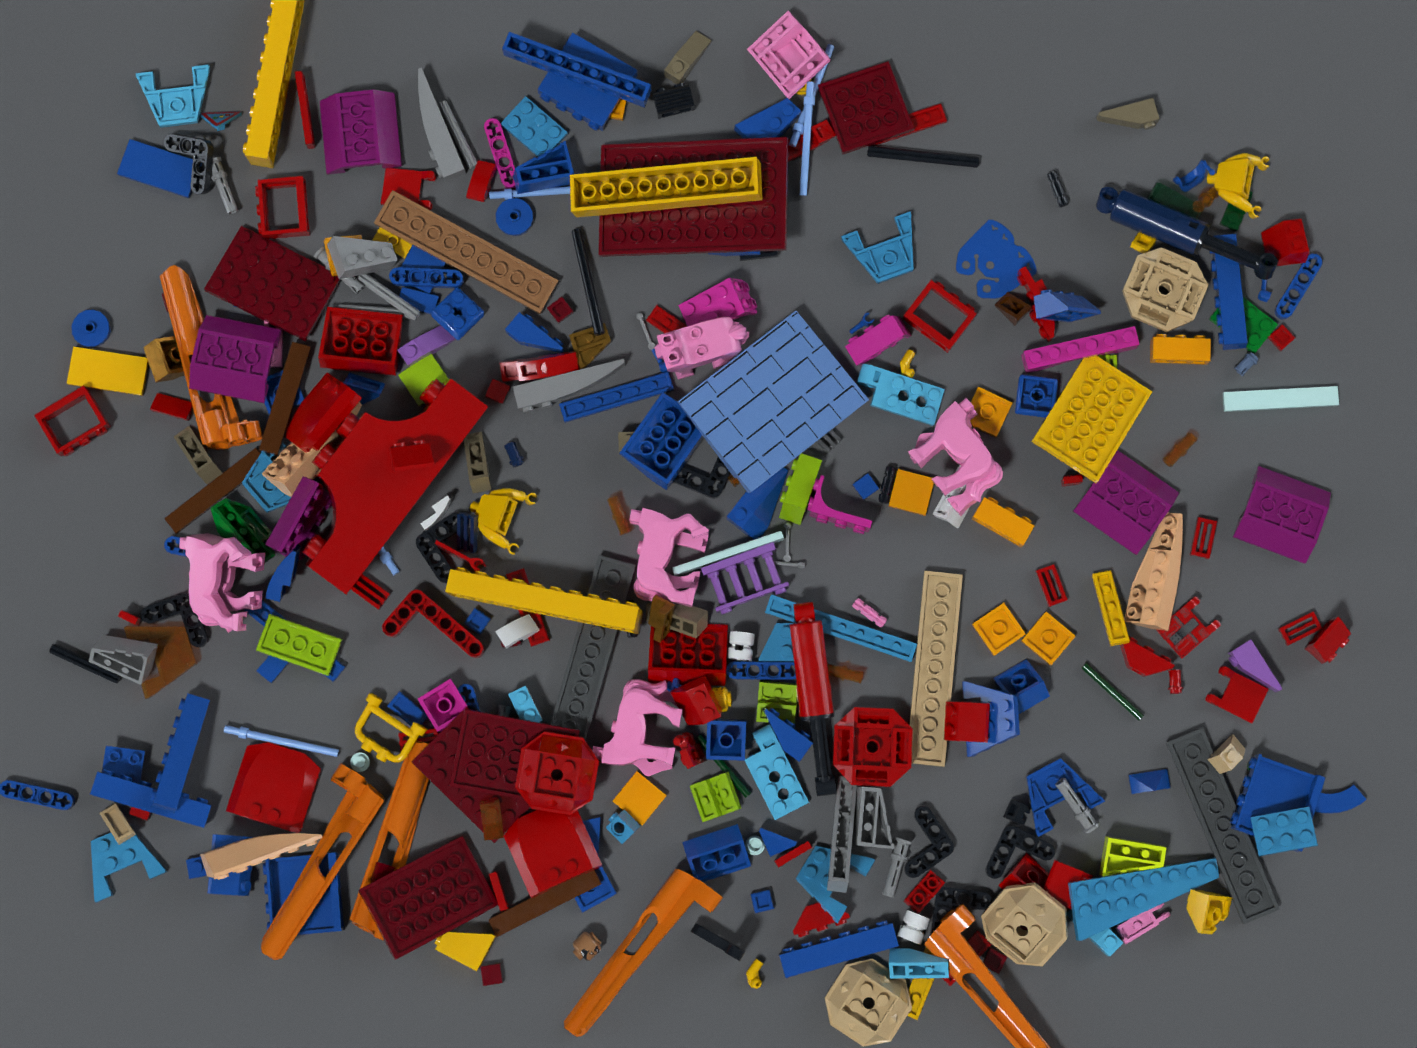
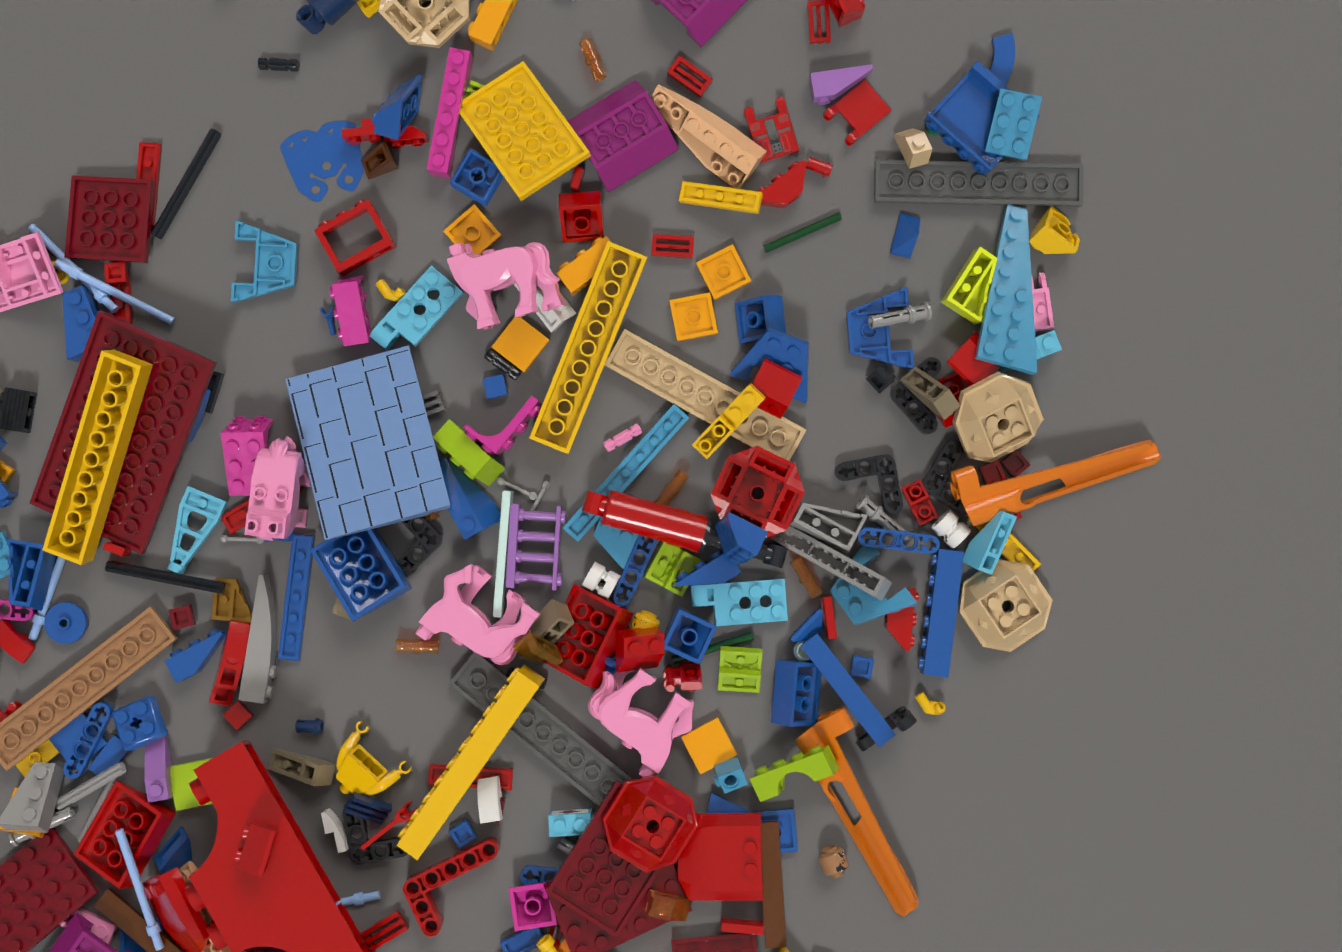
camera: 65 degrees left, 5 degrees up
none -> red tile [103,542,132,556]
none -> light blue bar [115,828,164,951]
none -> medium azure plate [167,486,228,574]
none -> yellow brick [529,241,648,454]
none -> red slope [559,191,604,243]
none -> yellow slope [692,383,766,459]
none -> blue slope [715,512,768,564]
none -> lime arch [750,745,839,802]
none -> clear orange pin [790,556,823,598]
none -> blue tile [801,633,896,748]
none -> blue beam [857,527,940,554]
none -> dark tan slope [900,366,960,420]

